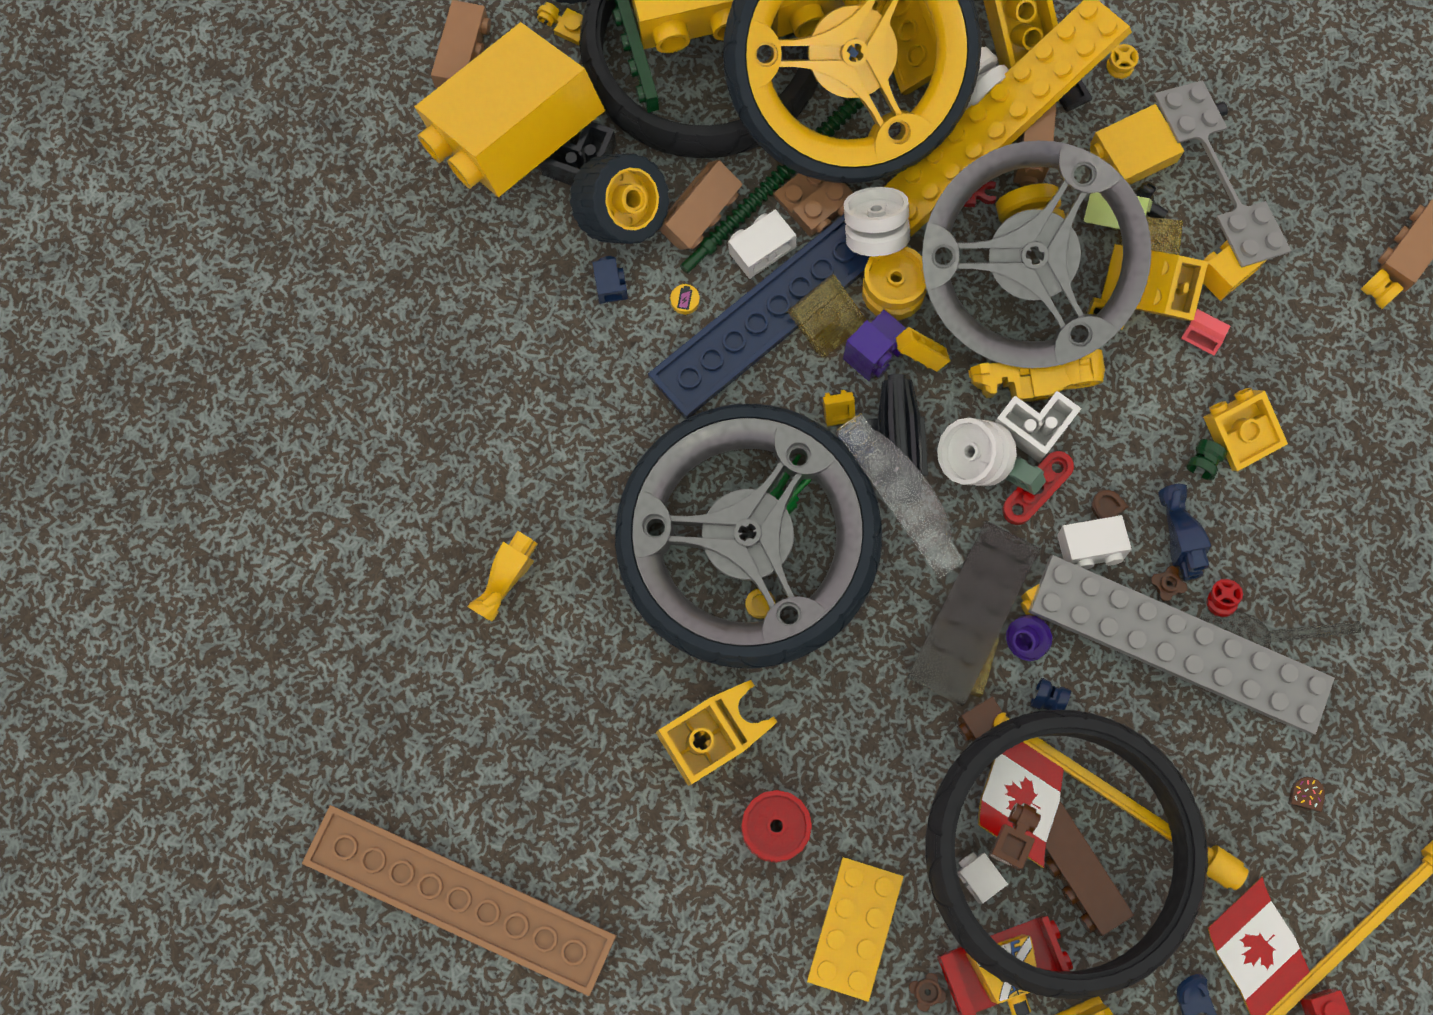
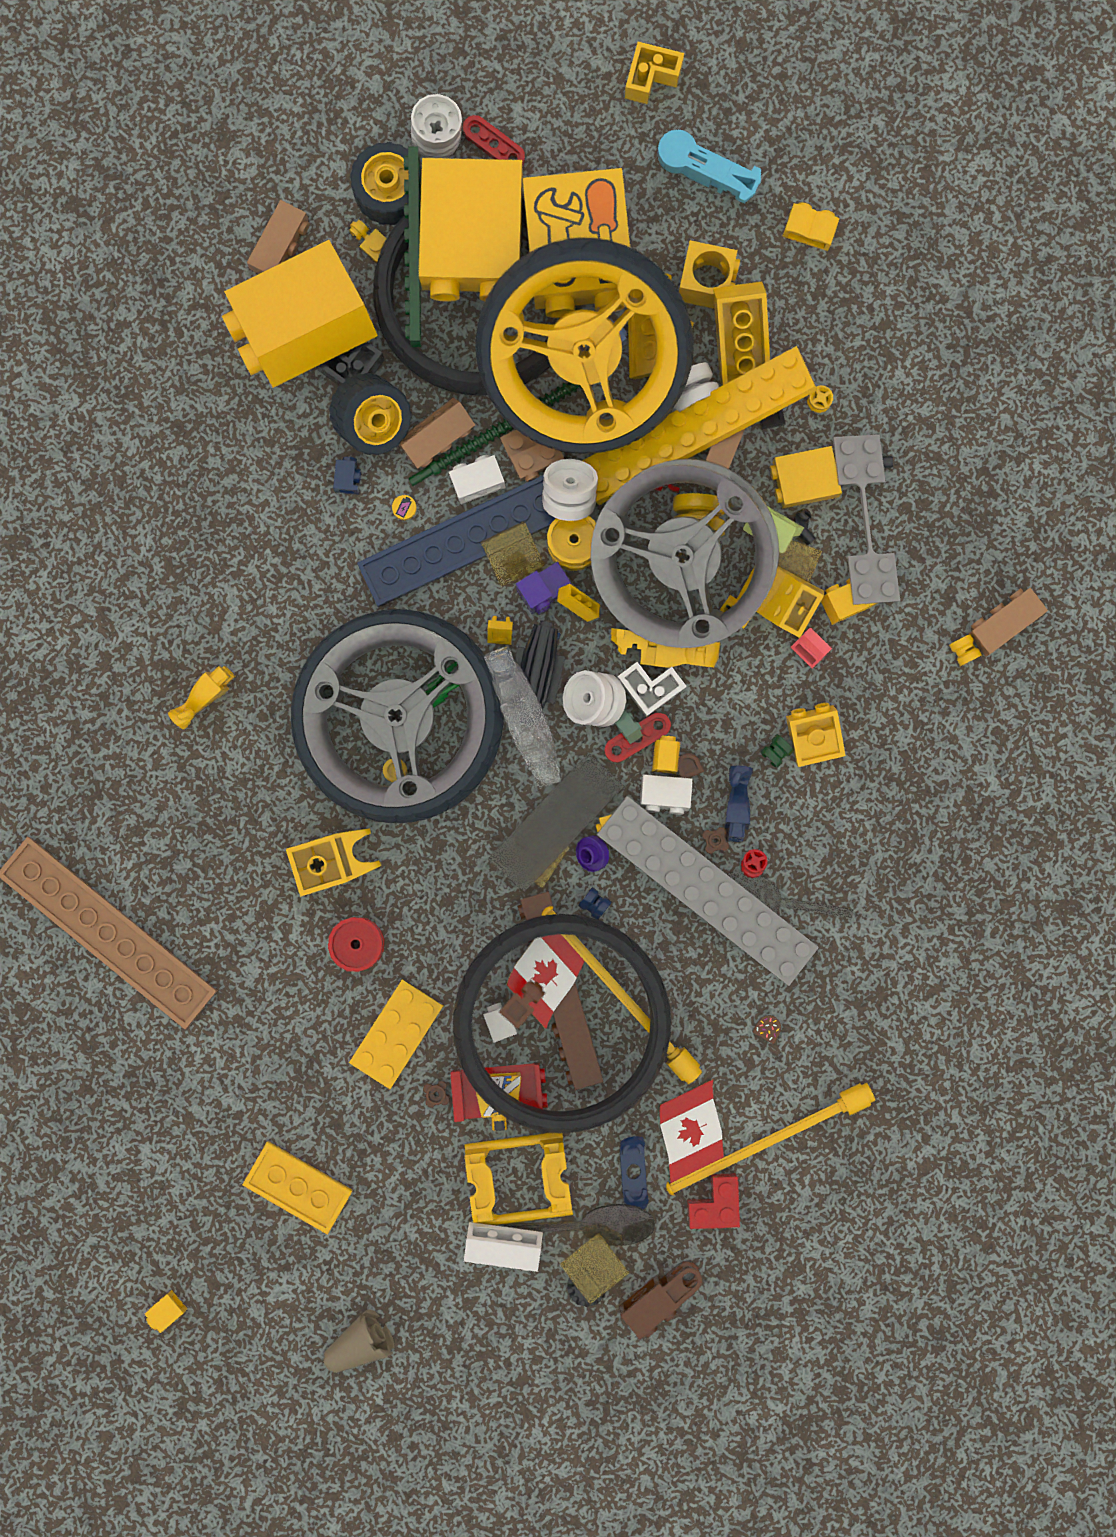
camera: 15 degrees right, 10 degrees up
none -> yellow brick [652,736,680,774]

